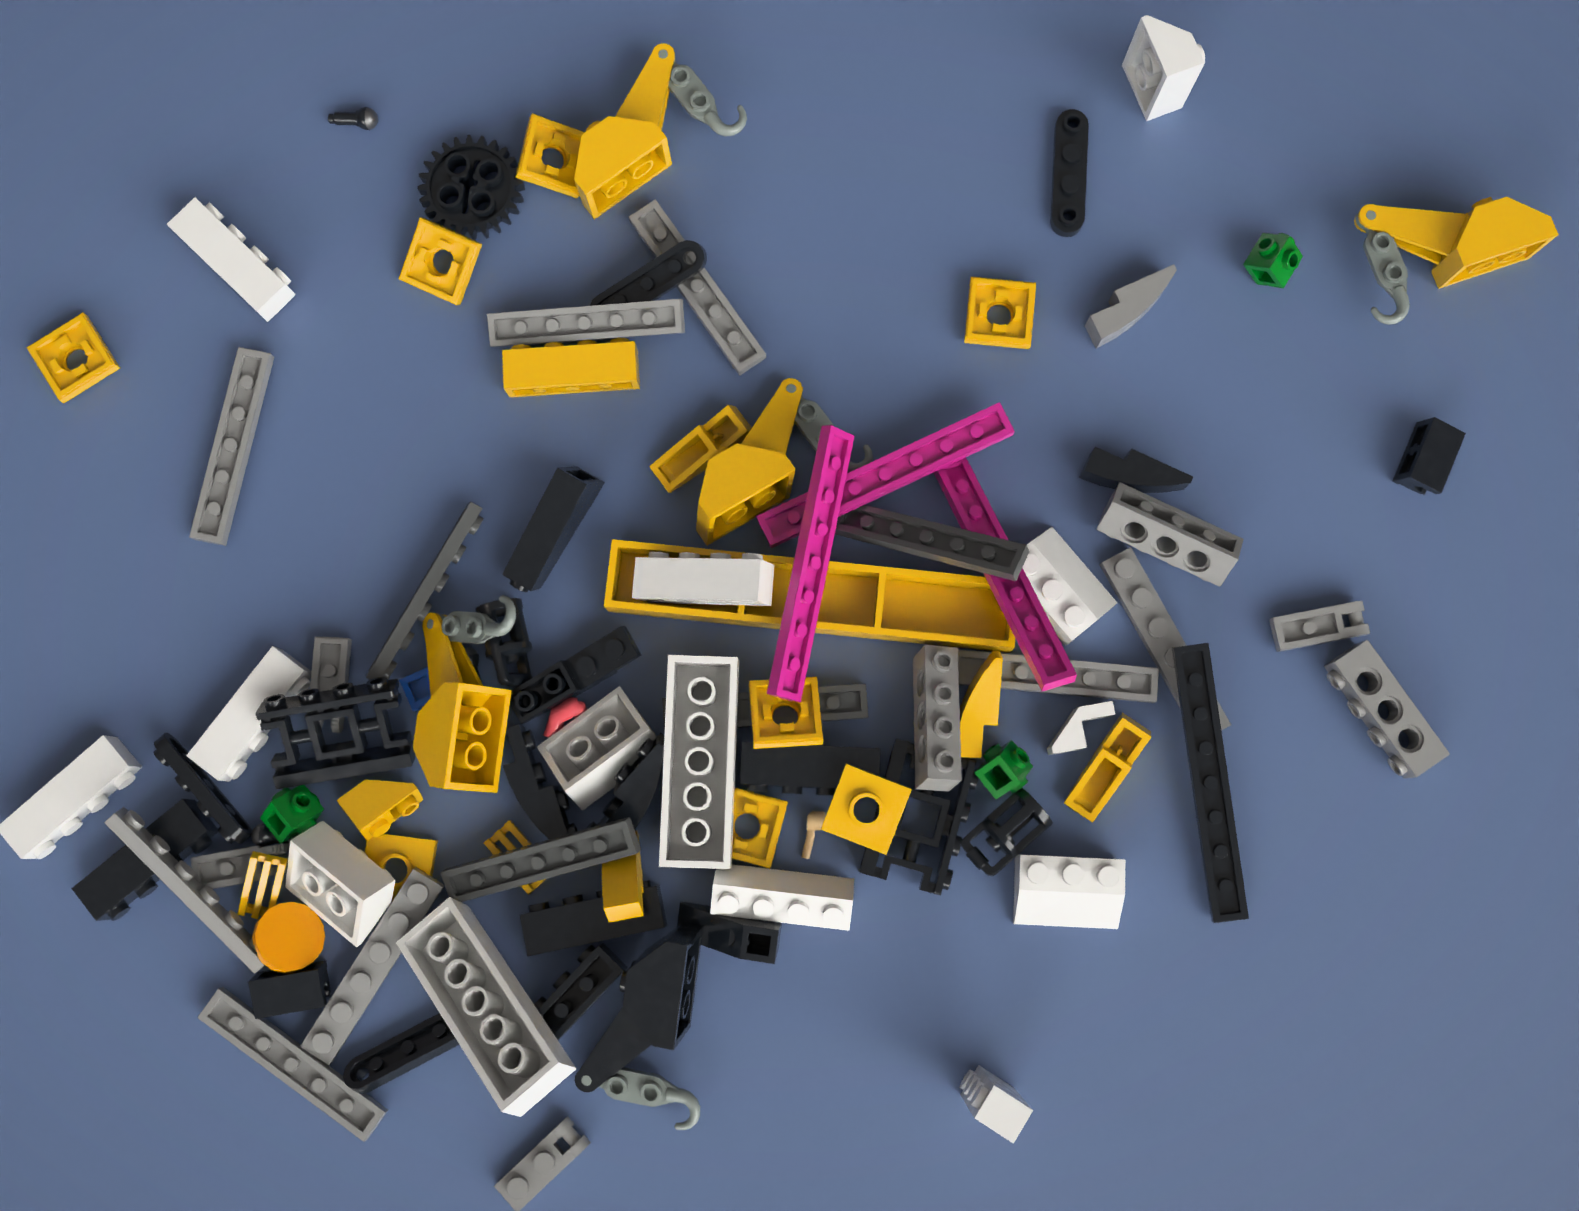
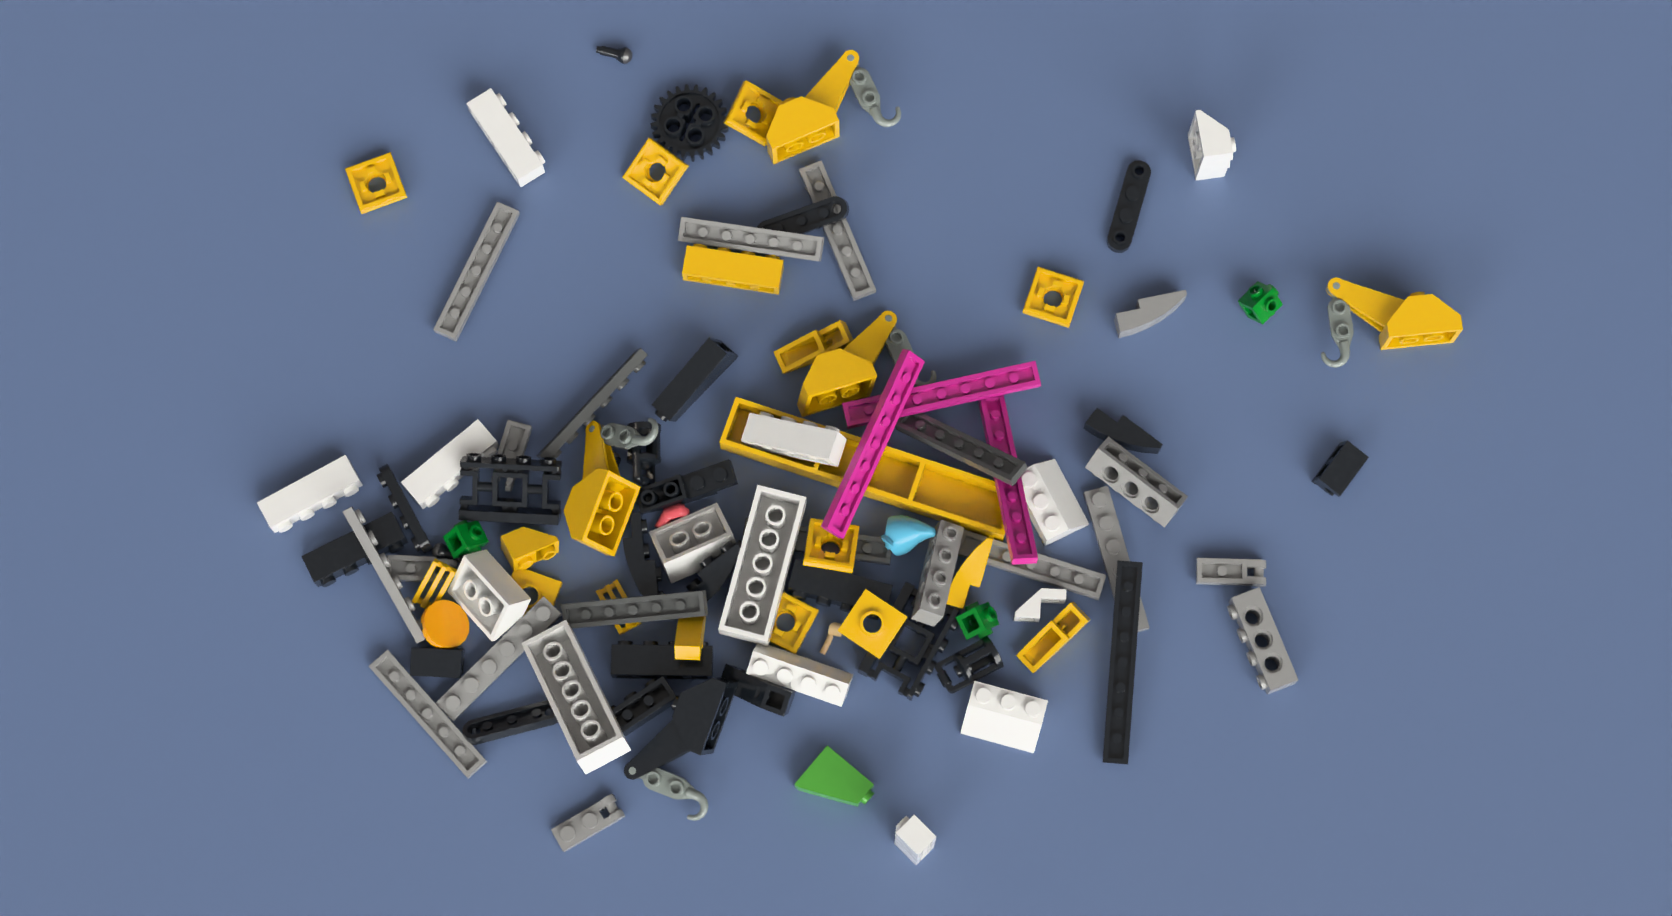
camera: 10 degrees right, 5 degrees down
blue plate [399,667,431,712] -> none
none -> bright green slope [794,745,875,807]
none -> medium azure hat [881,515,936,556]

